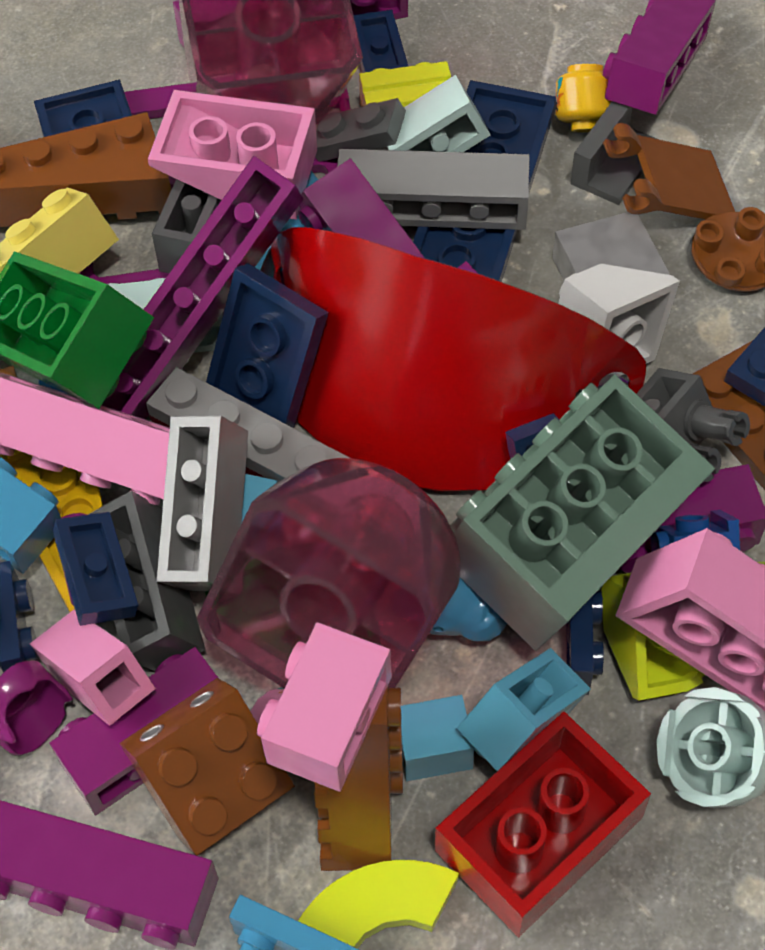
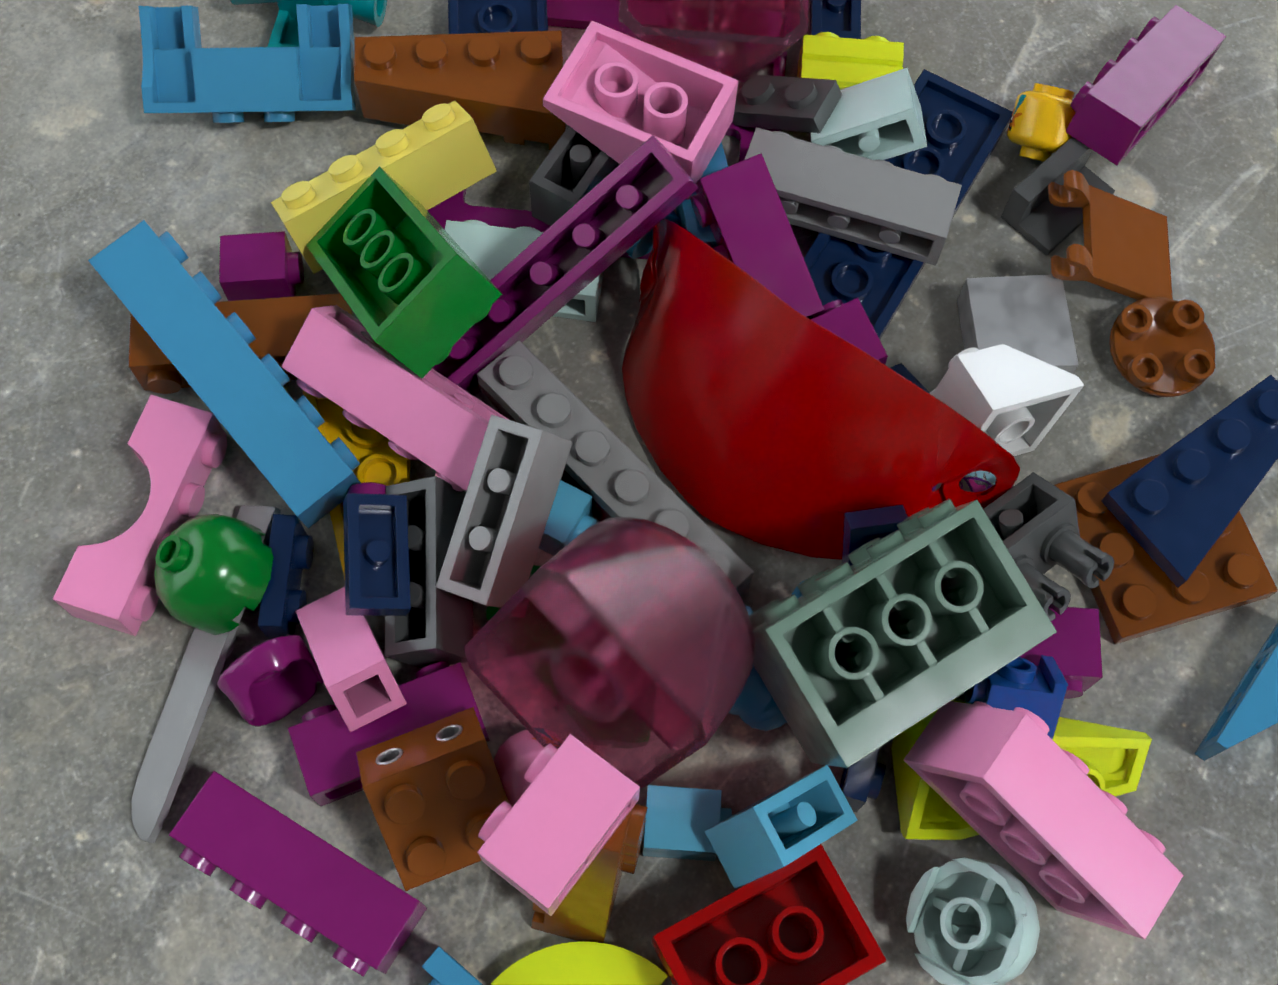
camera: 10 degrees right, 10 degrees up
dark blue plate [206,263,329,428] -> none

